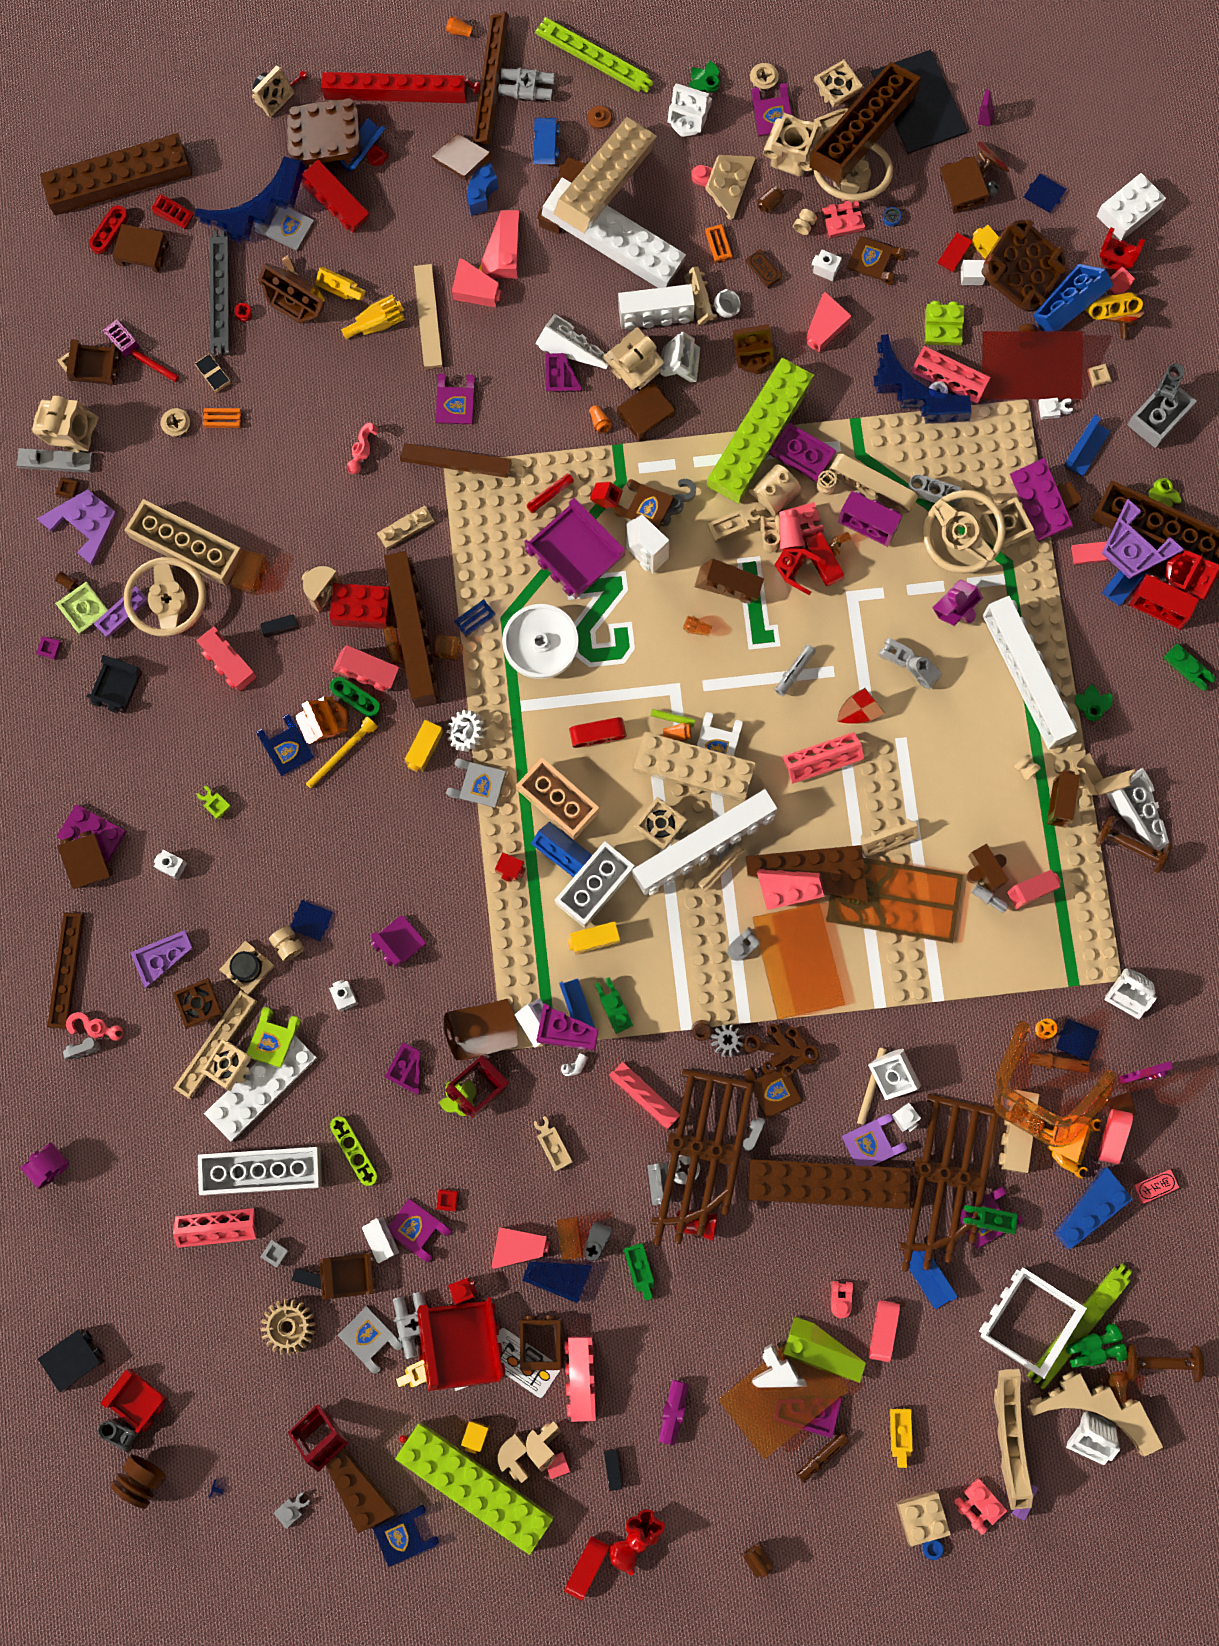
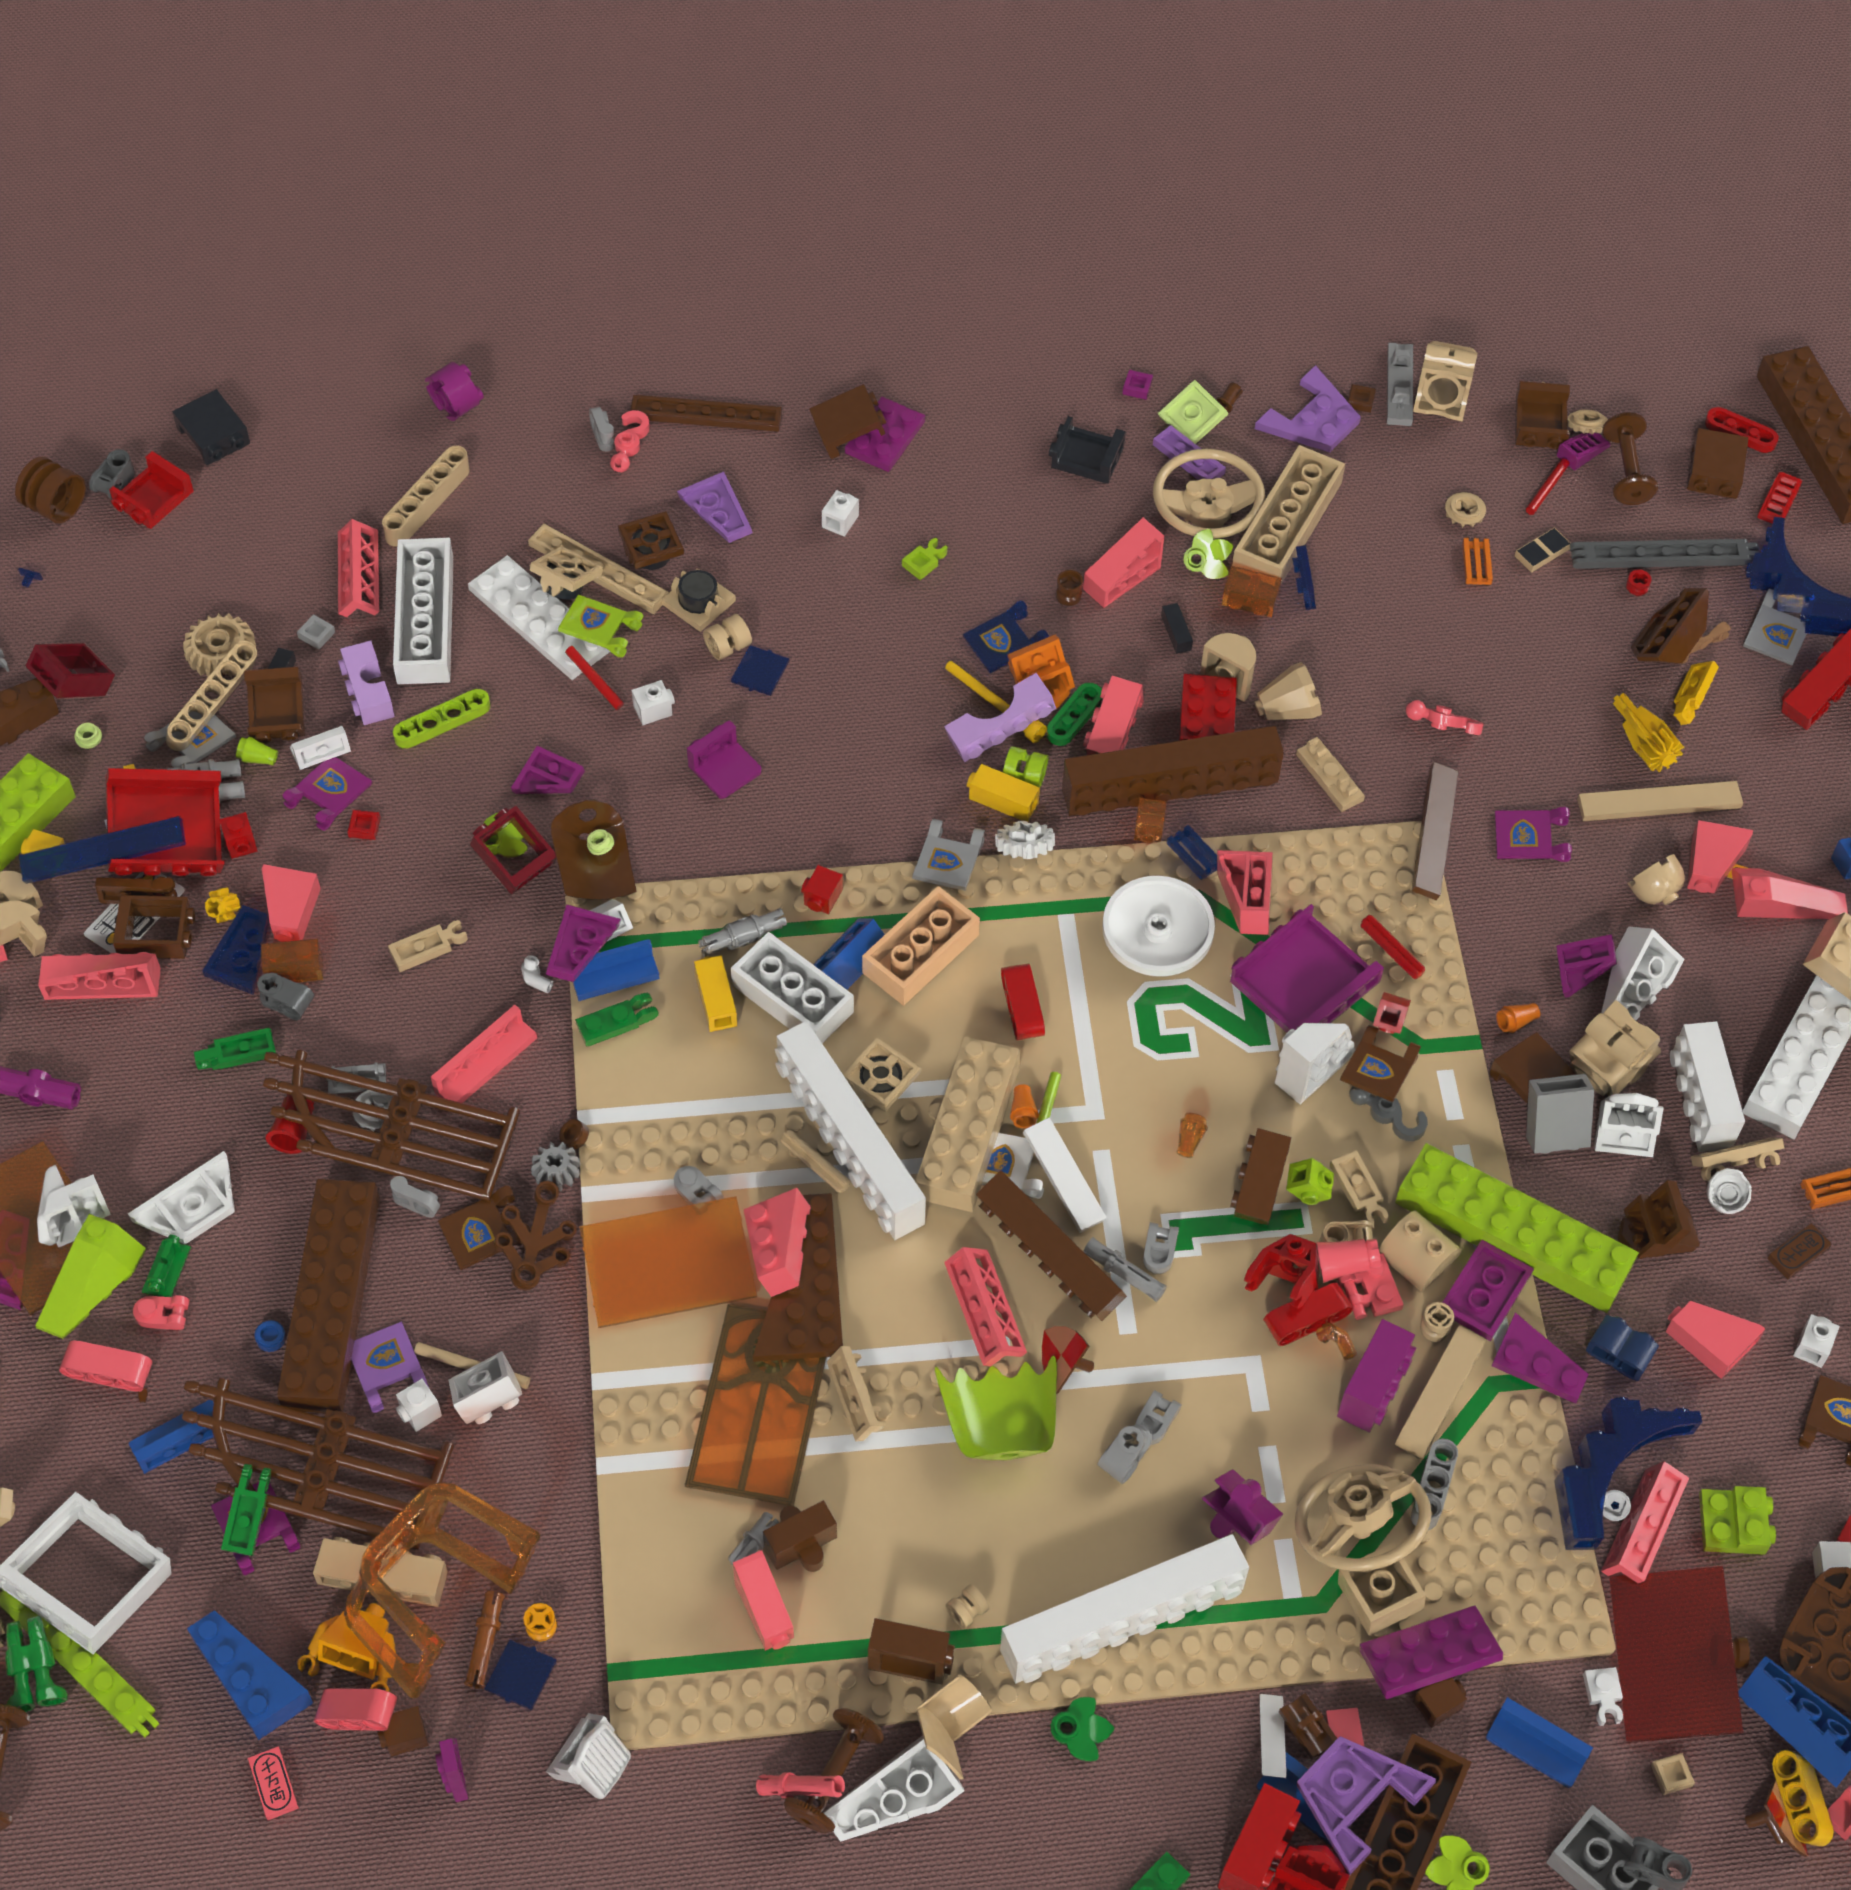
camera: 85 degrees right, 20 degrees down
none -> clear blue tile [19,816,186,884]
none -> yellowish green plate [74,723,102,749]
none -> reddish brown hinge [95,877,178,904]
none -> white wing [128,1151,235,1245]
none -> green hinge [142,1235,191,1297]
none -> tan beam [166,641,257,751]
none -> yellow gear [205,887,240,923]
none -> lime cone [236,736,278,766]
none -> blue tile [254,1320,286,1352]
none -> lavender arch [338,641,395,725]
none -> tan beam [382,446,470,546]
none -> red bar [565,646,624,710]
none -> yellowish green plate [587,829,614,855]
none -> light grey pin [698,908,787,957]
none -> coral pin [756,1772,845,1799]
none -> lime piece [935,1356,1057,1461]
none -> lavender arch [944,673,1056,762]
none -> reddish brown brick [976,1170,1127,1321]
none -> lime wheel [1003,746,1049,788]
none -> white tile [1023,1117,1107,1233]
none -> reddish brown wheel [1056,570,1083,606]
none -> light grey plate [1143,1222,1179,1274]
none -> lime plate [1183,529,1233,579]
none -> coral wedge [1217,850,1273,935]
none -> tan cone [1254,662,1322,720]
none -> white sticker [1259,1694,1286,1778]
none -> reddish brown hips [1279,1693,1338,1760]
none -> lime brick [1286,1158,1334,1205]
none -> clear blue plate [1292,545,1316,610]
none -> magenta wing [1492,1313,1589,1404]
none -> light grey brick [1526,1074,1594,1154]
none -> tan gear [1567,410,1608,434]
none -> dark blue brick [1585,1315,1659,1381]
none -> reddish brown hose [1602,412,1658,505]
none -> tan cylinder [1627,854,1685,906]

